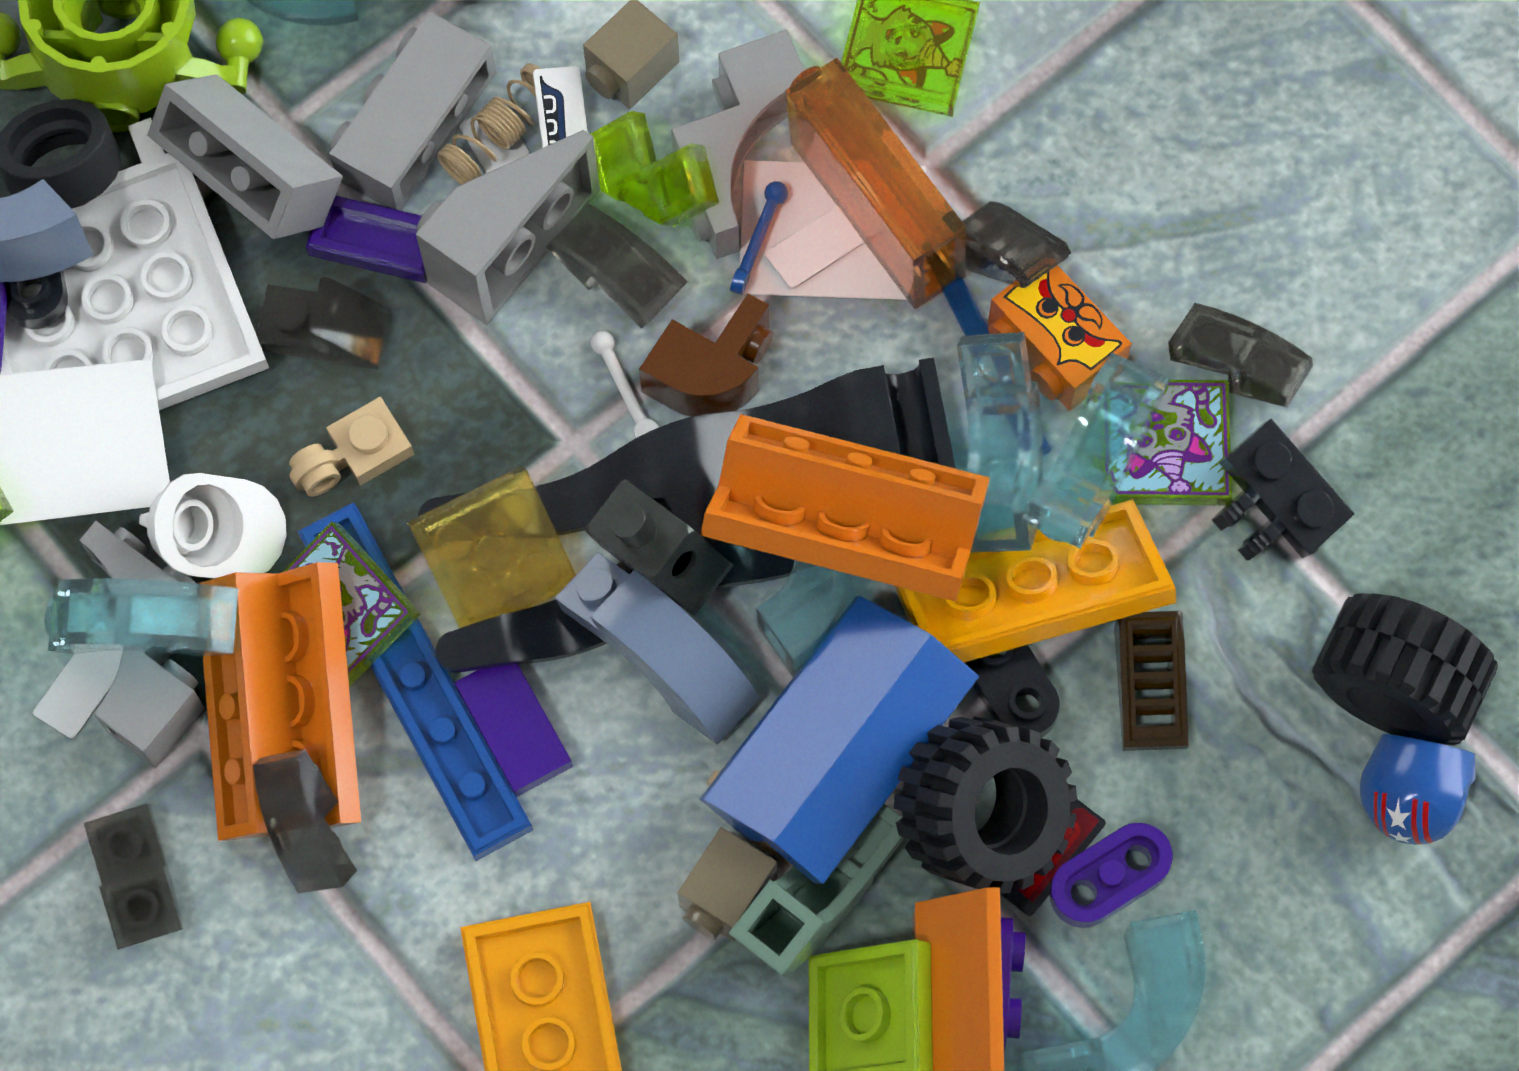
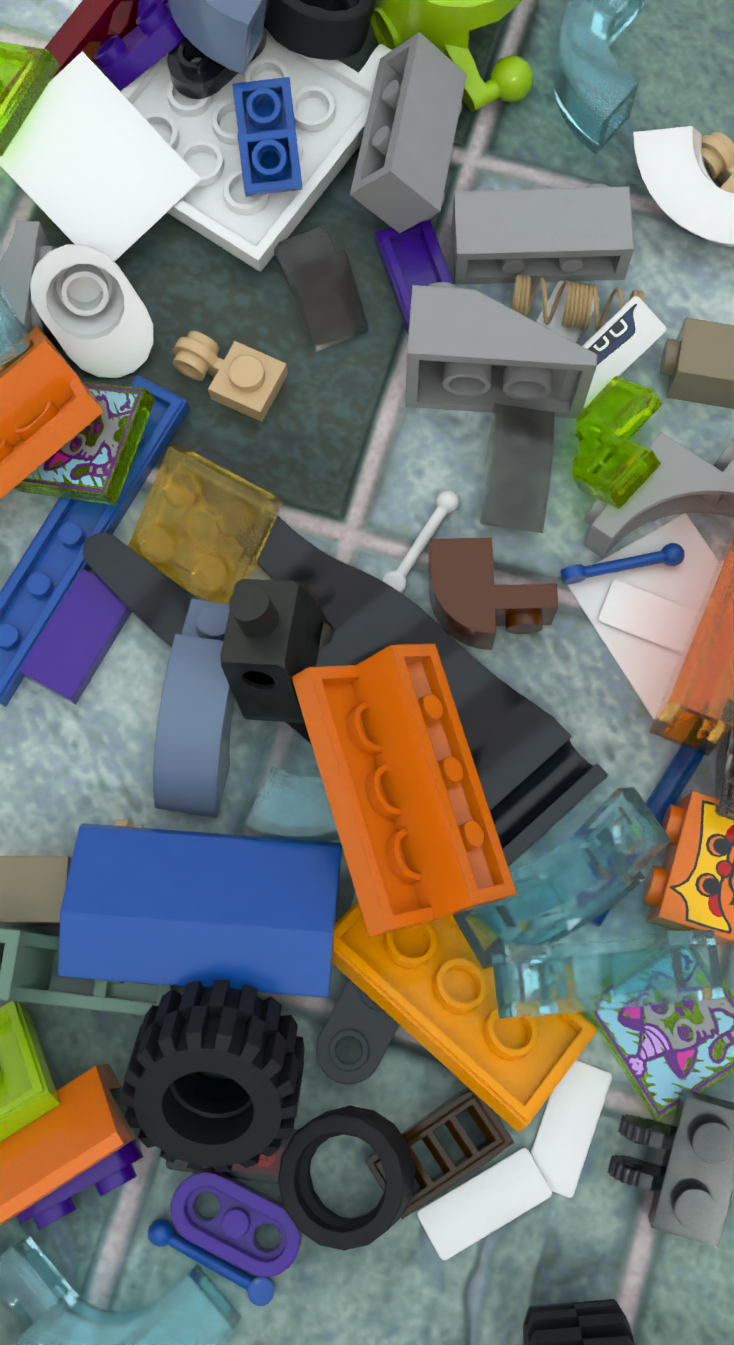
camera: 60 degrees right, 5 degrees up
none -> blue hinge [148,1218,275,1306]
none -> blue slope [232,77,303,197]
none -> black tyre [278,1106,415,1251]
none -> white sticker [417,1148,552,1260]
none -> white sticker [530,1060,612,1198]

